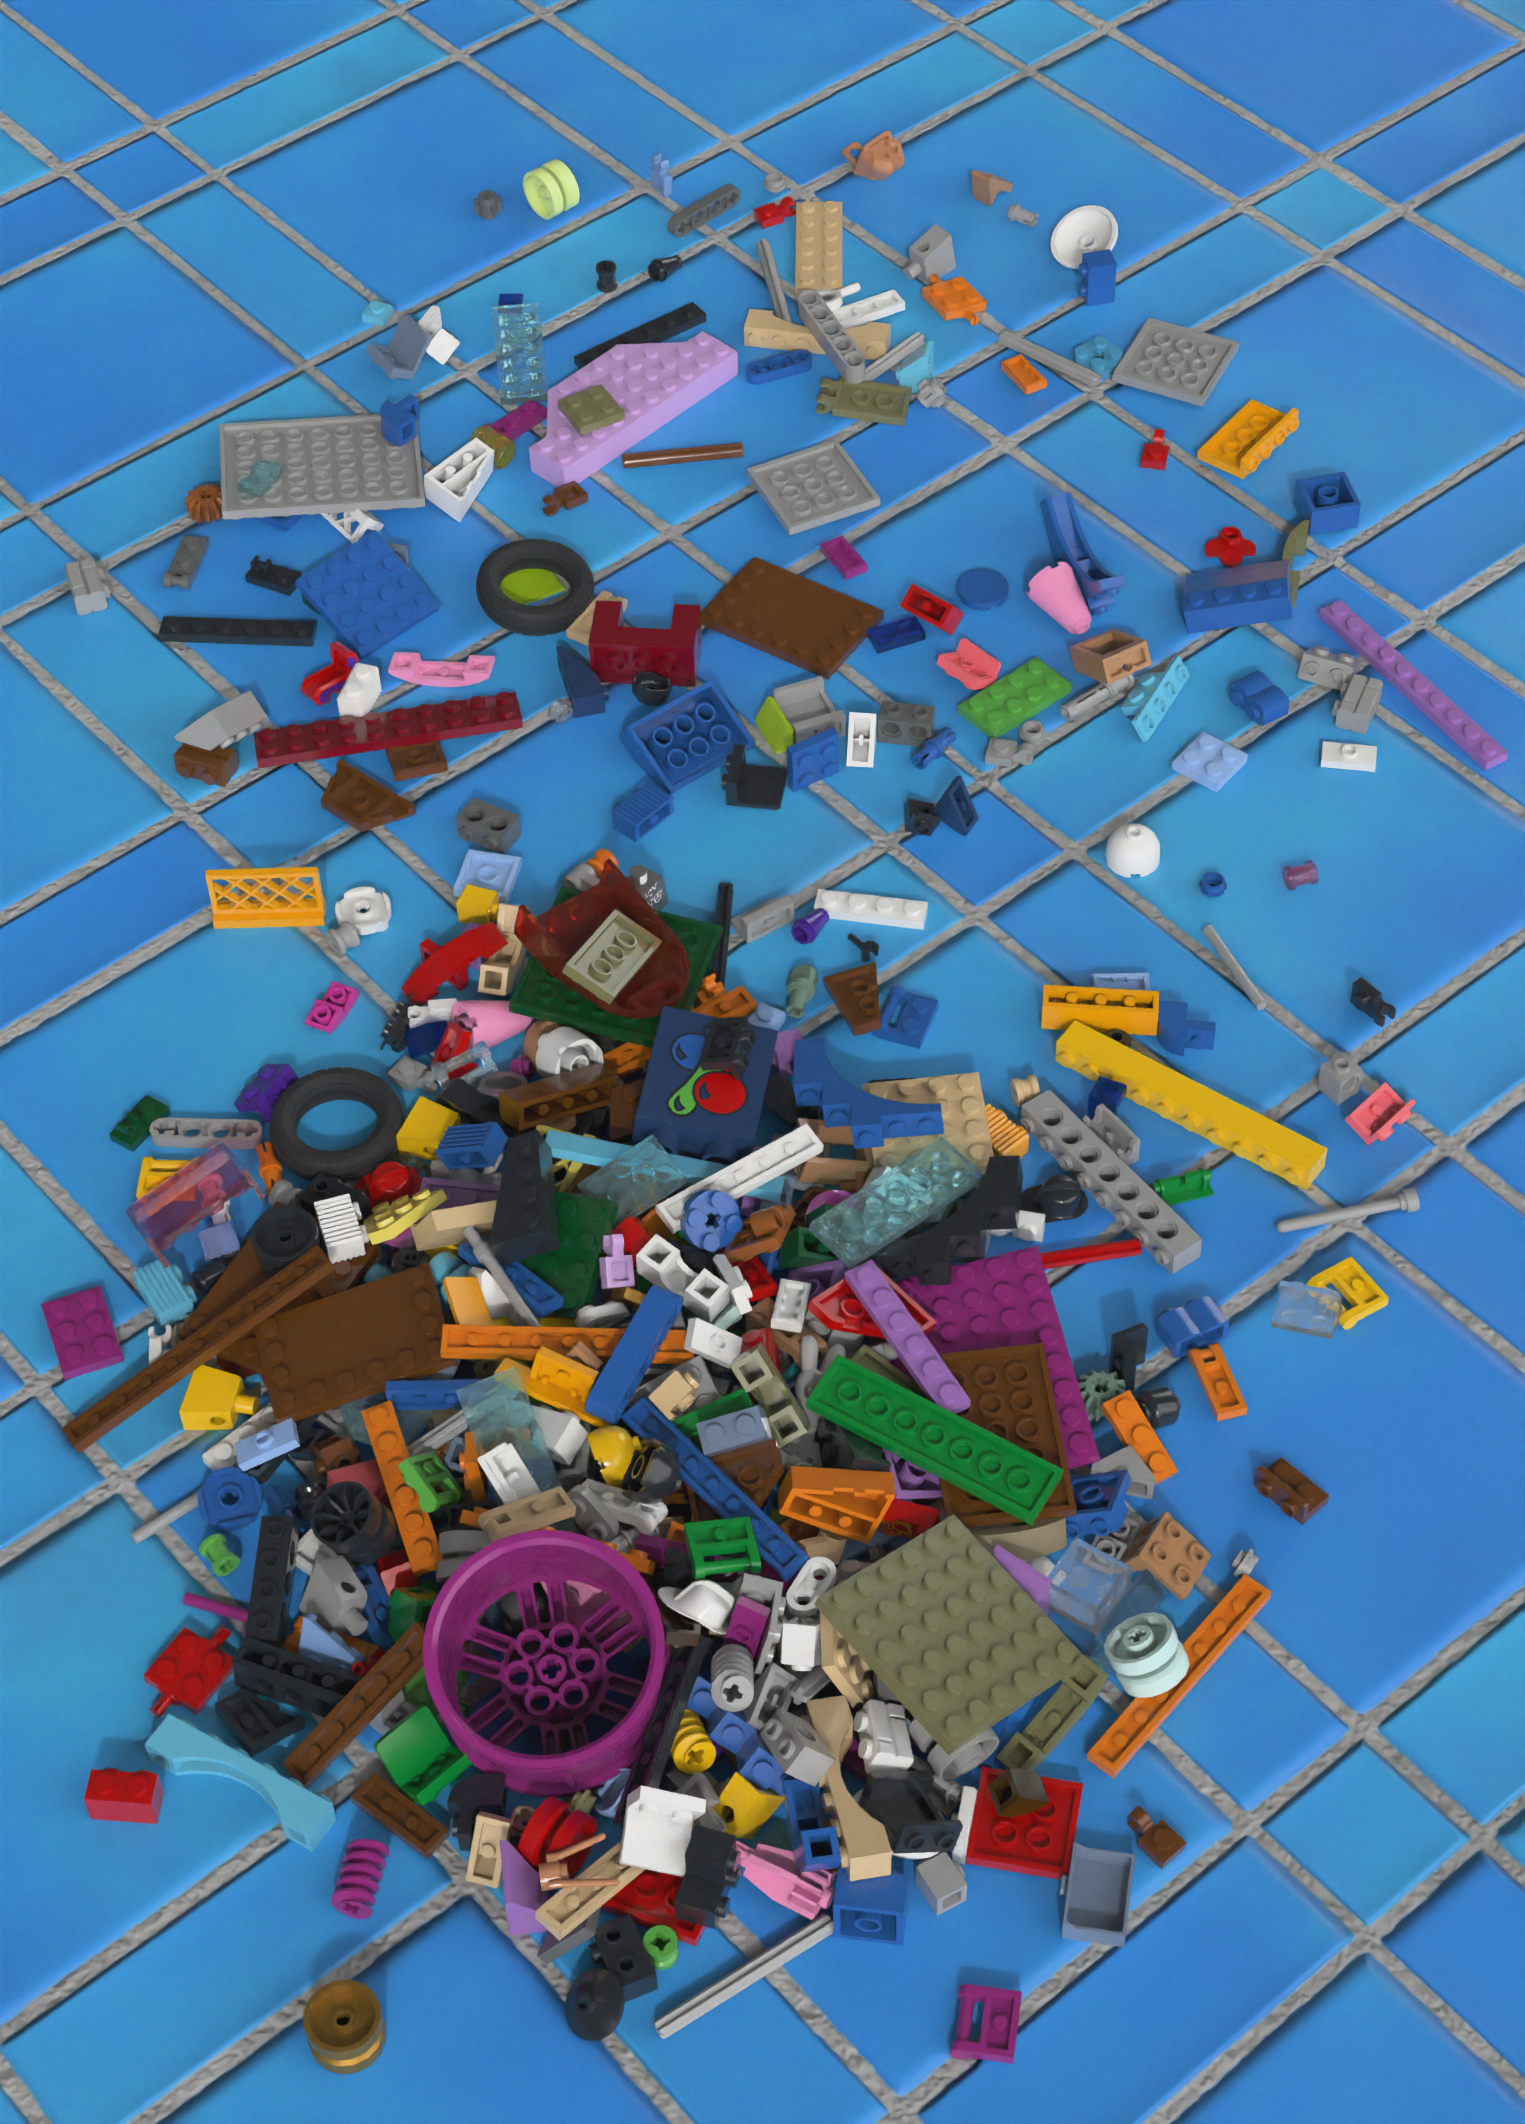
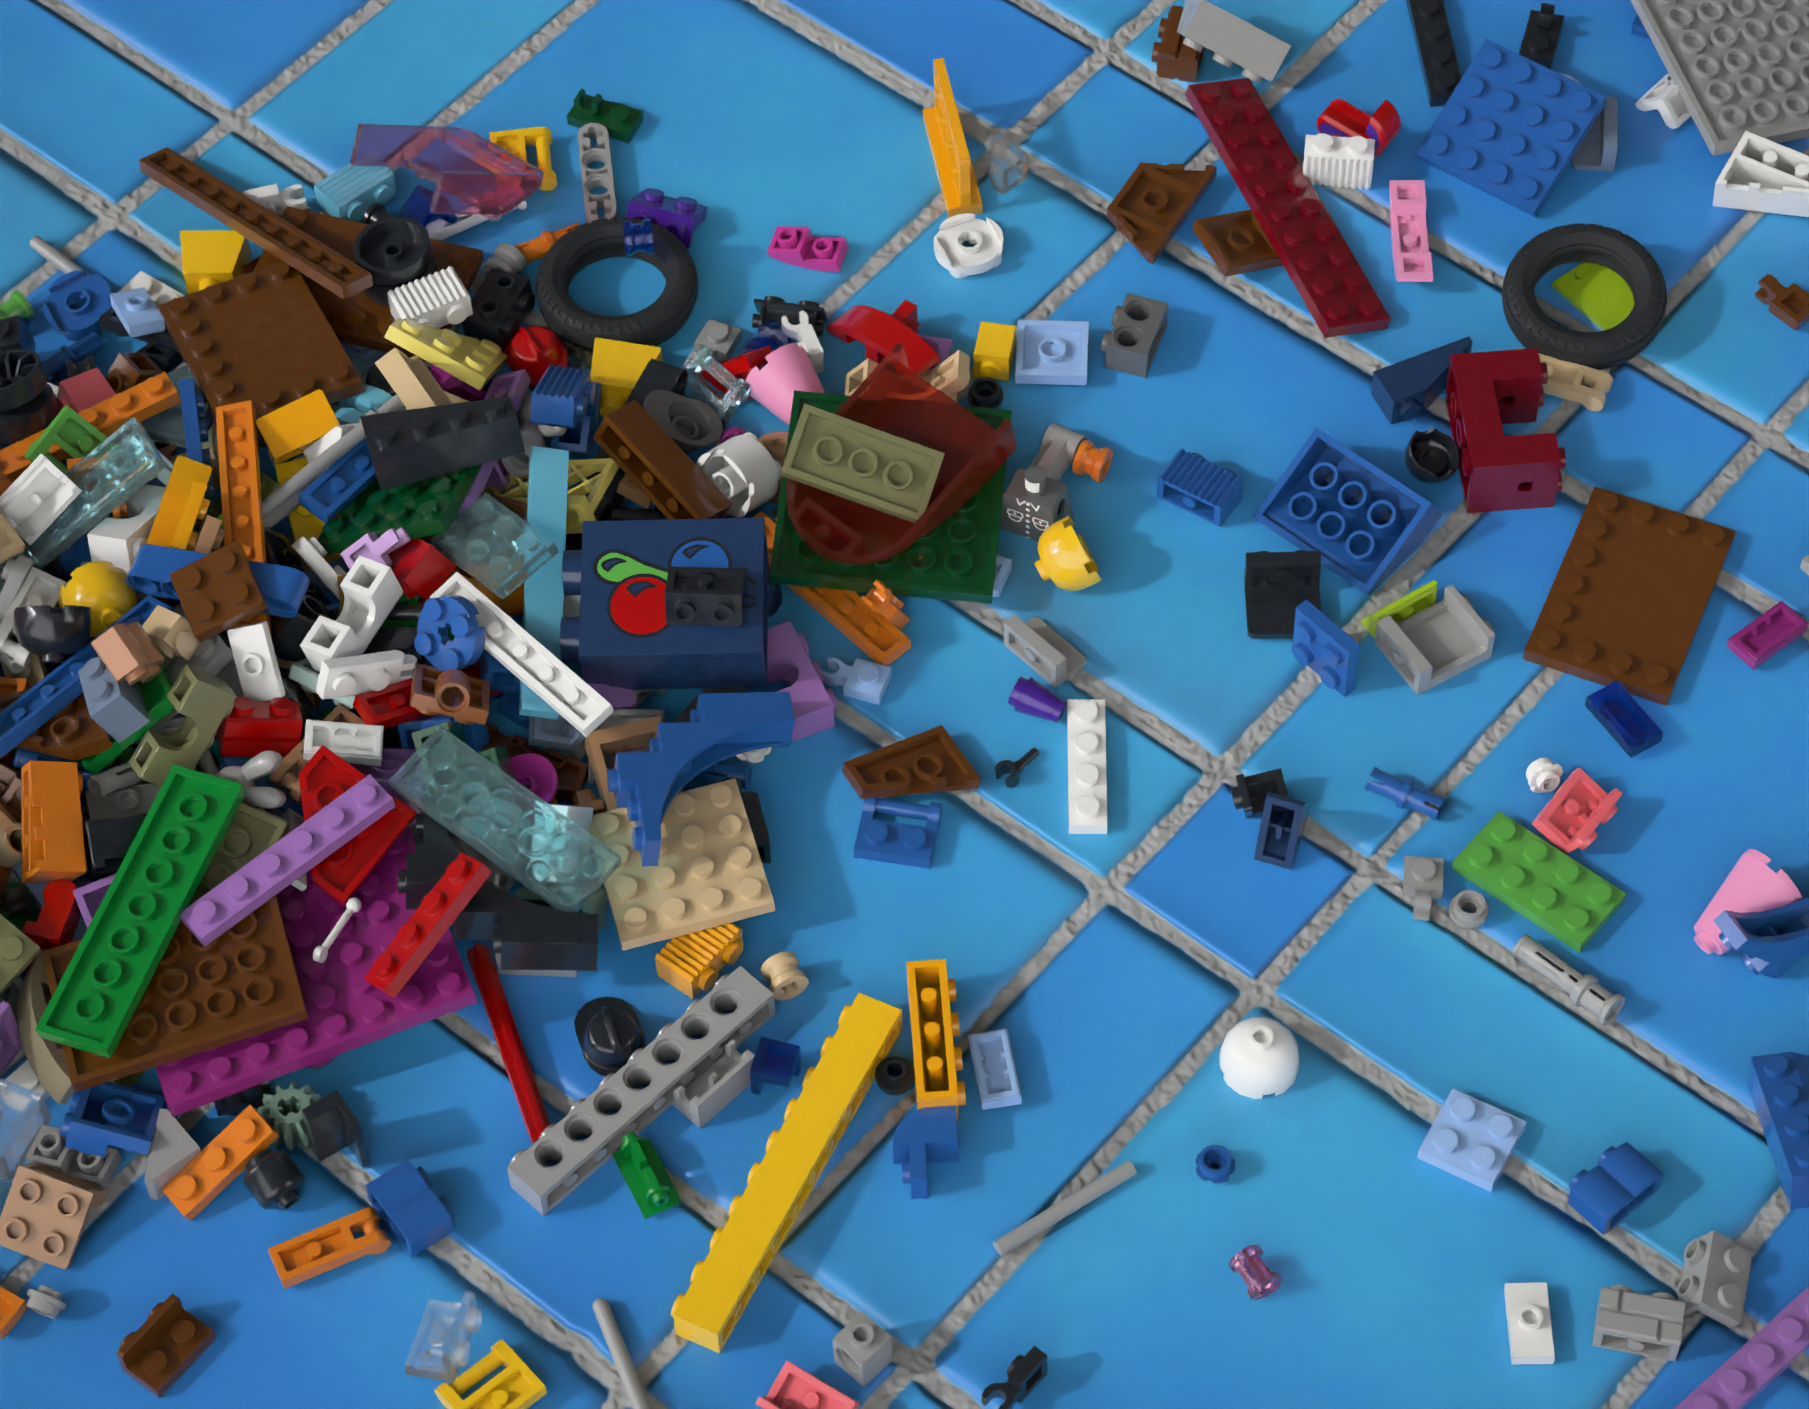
camera: 80 degrees right, 5 degrees up
magenta plate [41,1286,124,1380] -> none
light grey wheel [326,921,360,956] -> none
clear plate [547,698,573,723] -> none
black axle [710,882,734,987] -> none
sand green arm [786,964,818,1018] -> none
white slope [846,712,877,768] -> none
dark grey brick [878,701,935,747] -> none
red brick [900,584,964,636] -> none
blue tile [957,569,1009,610] -> none
white plate [991,1210,1045,1242] -> none
medium nougat window [1069,628,1152,684] -> none
medium azure bracket [1121,656,1189,742] -> none
none -> nougat brick [91,622,165,685]
none -> reddish brown plate [169,540,269,642]
none -> white hinge [313,897,362,963]
none -> red plate [363,853,492,999]
none -> clear blue wheel [623,219,654,256]
none -> yellow cylinder [1034,516,1102,591]
none -> white plate [1526,757,1563,793]

